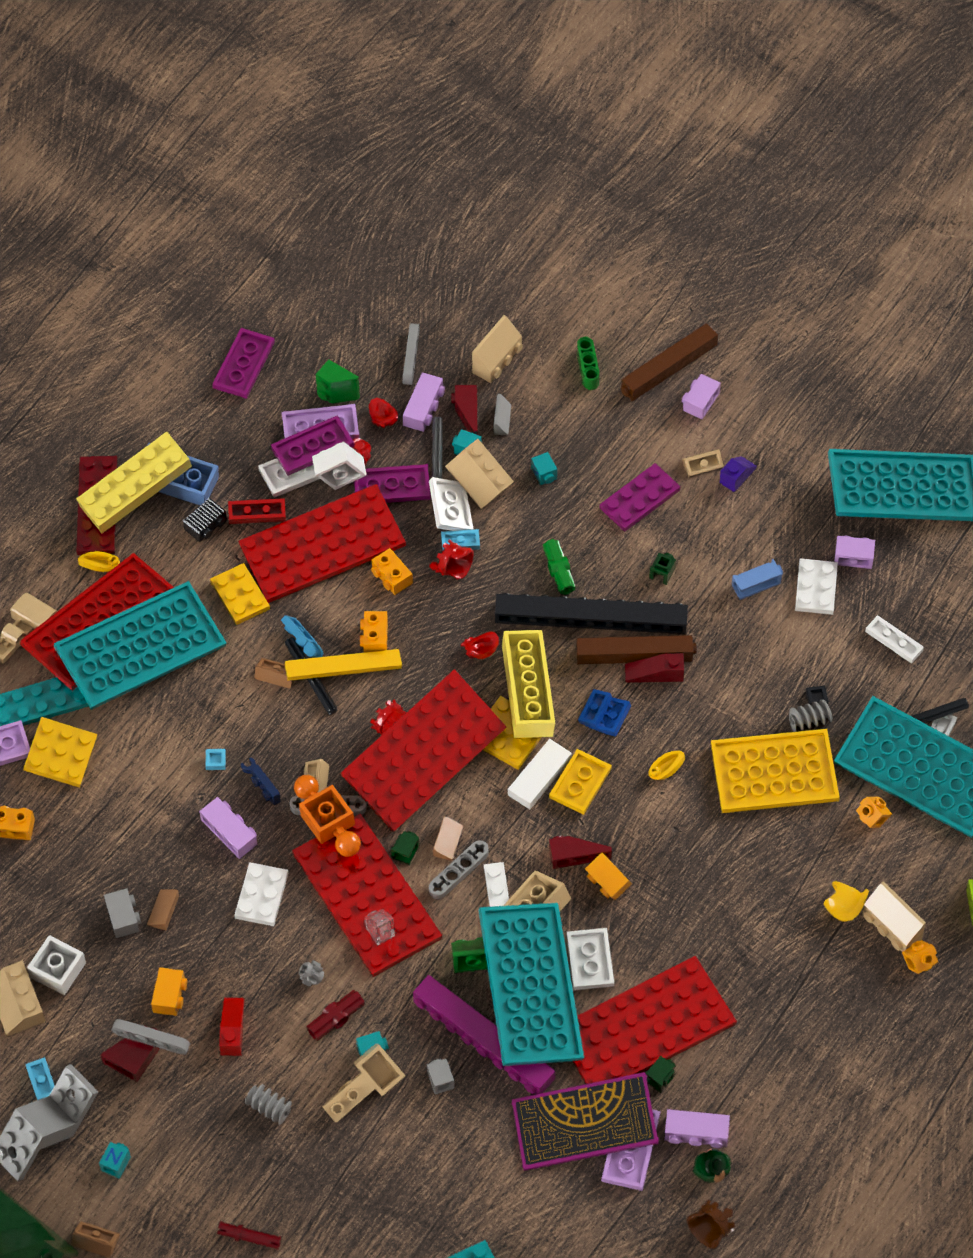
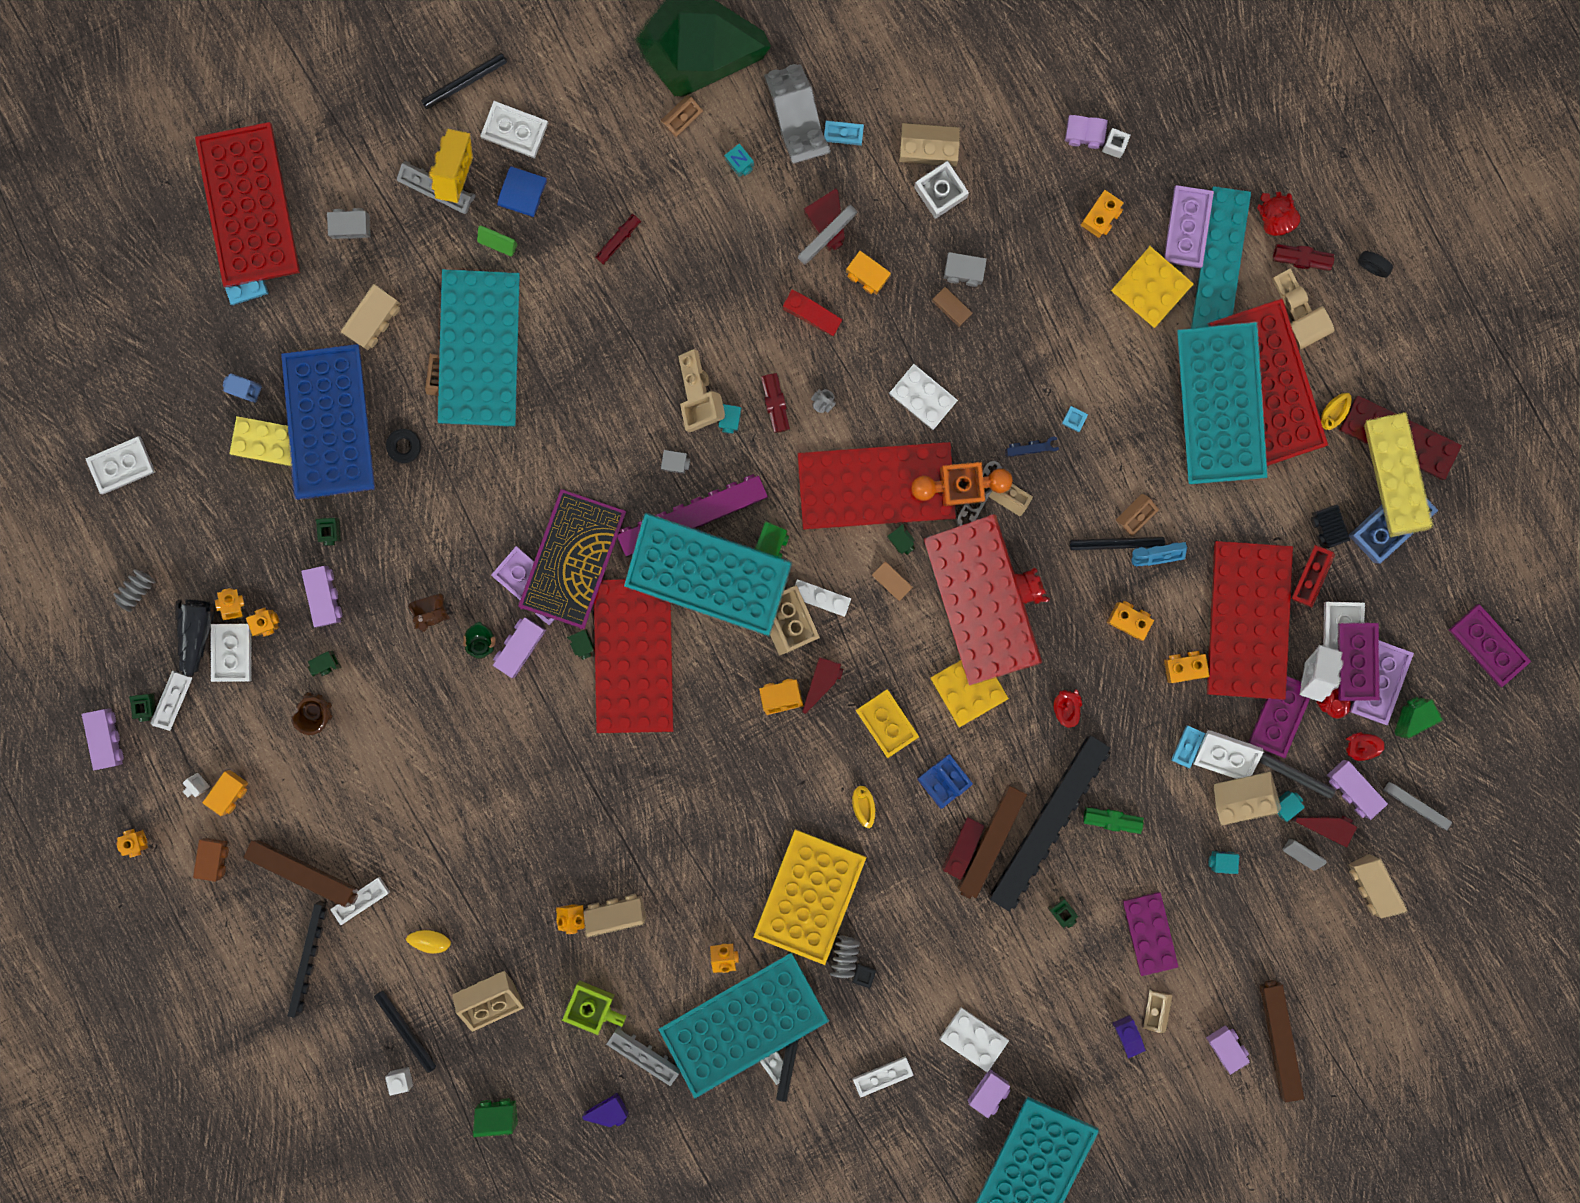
camera: 120 degrees right, 30 degrees up
lavender brick [199,797,257,859] -> none
yellow plate [210,563,270,625] -> none
light grey piece [245,1084,292,1125] -> none
yellow tile [284,649,402,681] -> none
clear slope [364,909,395,945] -> none
red hair [429,539,474,580] -> none
light grey beam [429,840,489,899] -> none
light yellow brick [502,630,555,738] -> none
white piece [508,739,572,809] -> none
white plate [567,928,614,990] -> none
green beam [577,337,600,390] -> none
medium blue window [732,559,783,600] -> none
yellow piece [823,881,869,922] -> none

